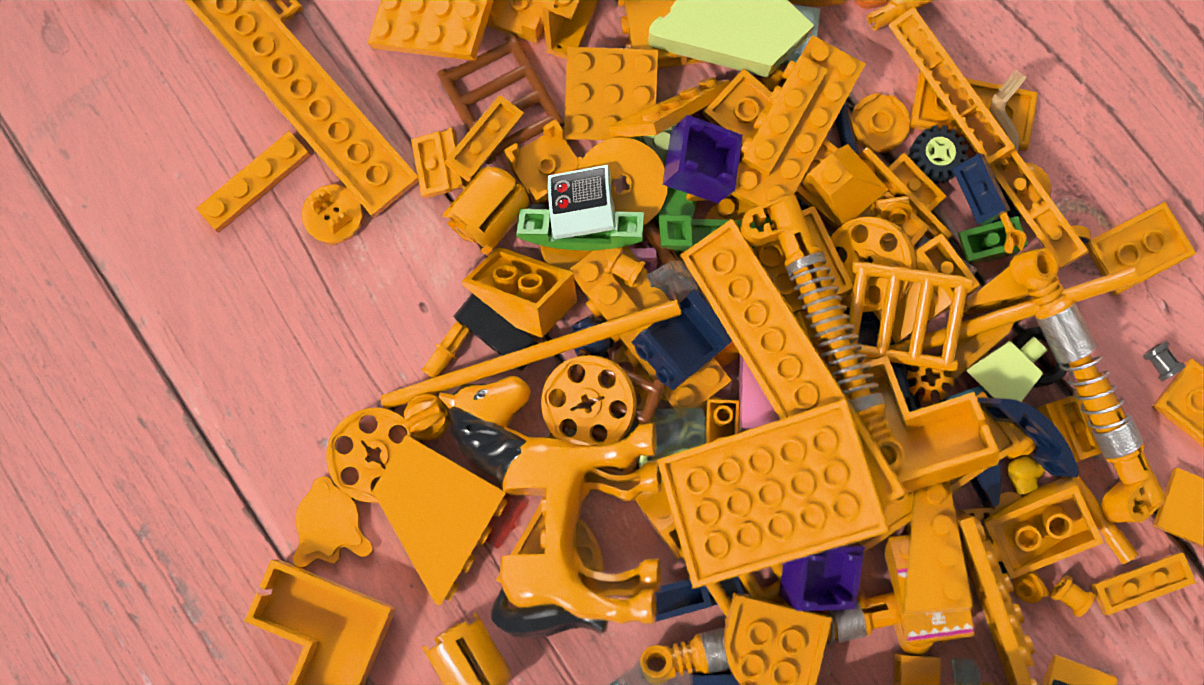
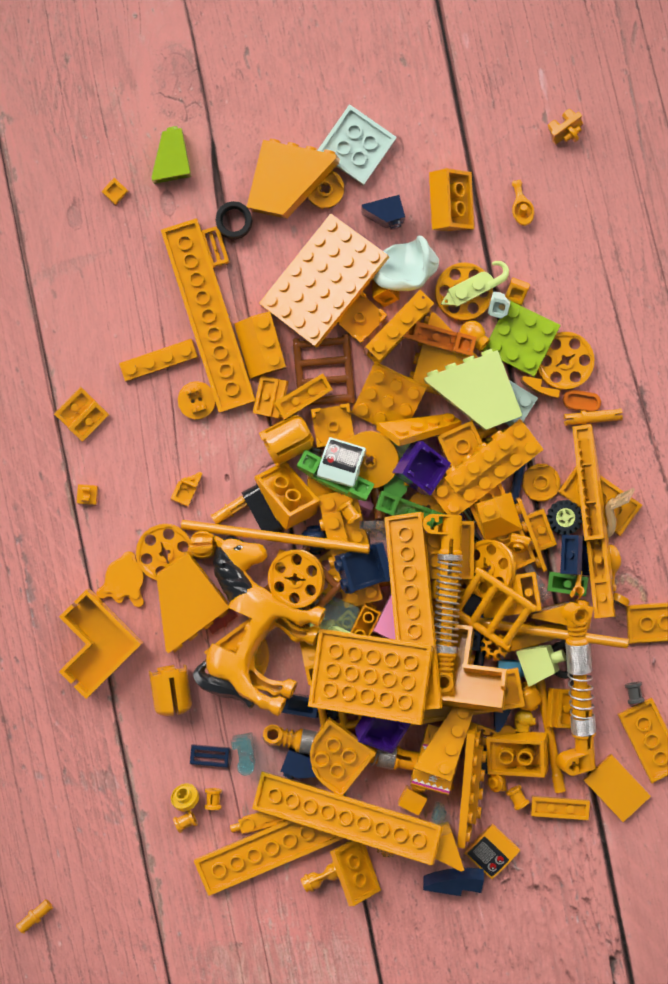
camera: 25 degrees right, 10 degrees up
dark blue slope [977,398,1079,478] -> none
none -> light orange slope [54,386,109,442]
none -> light orange tile [76,484,98,505]
none -> light orange slope [171,472,203,508]
none -> light orange slope [234,311,286,379]

